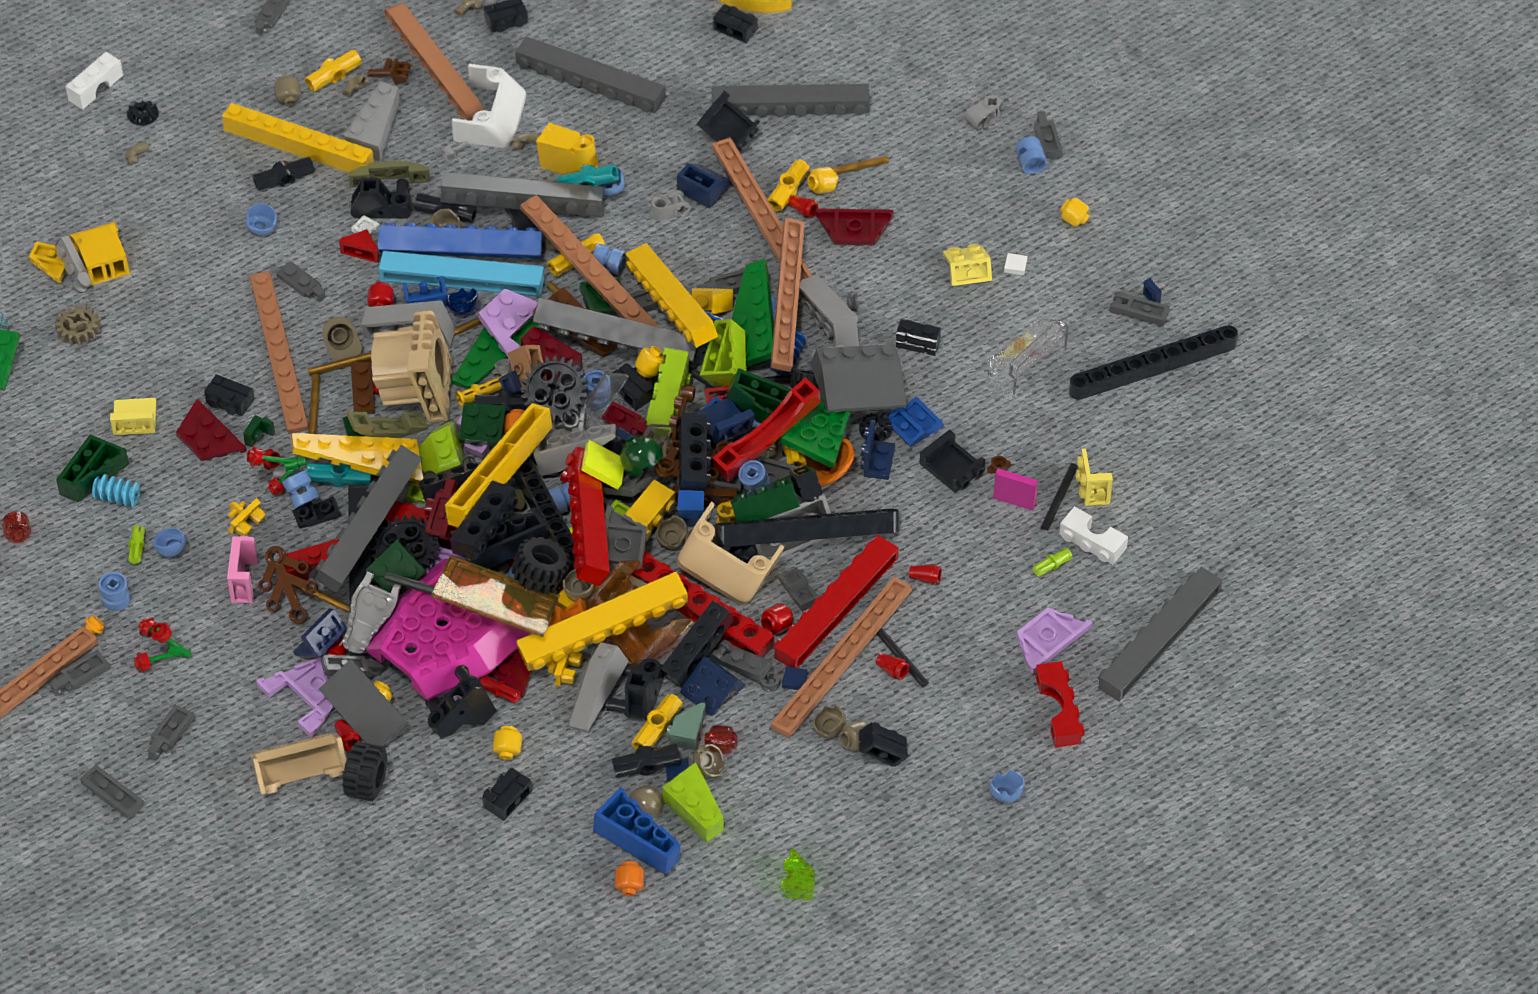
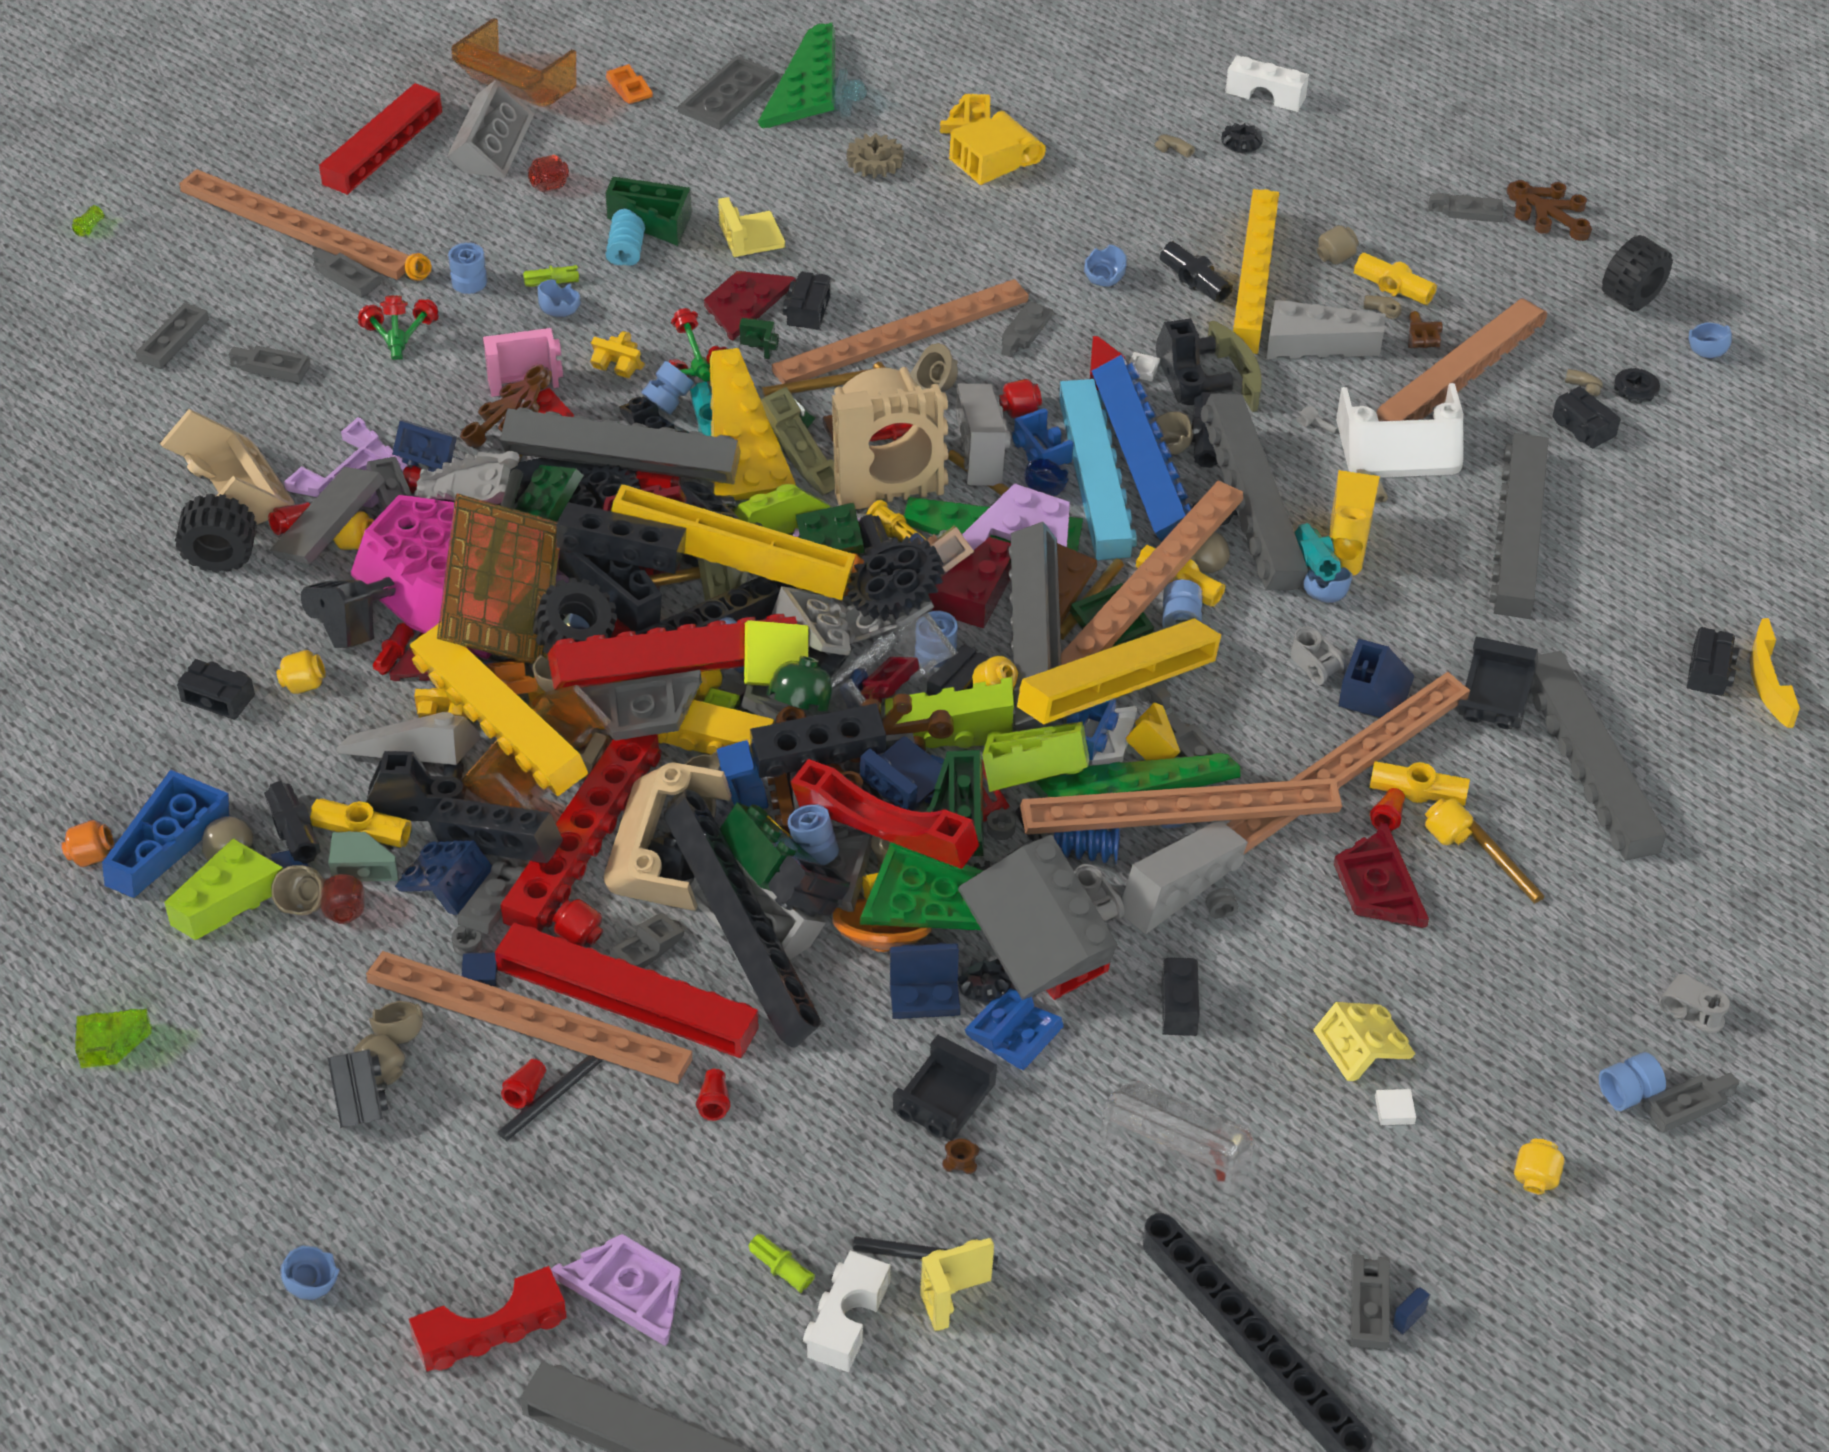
camera: 75 degrees right, 5 degrees down
light grey hinge [56,236,91,294] -> none
dark pink tile [993,469,1038,511] -> none

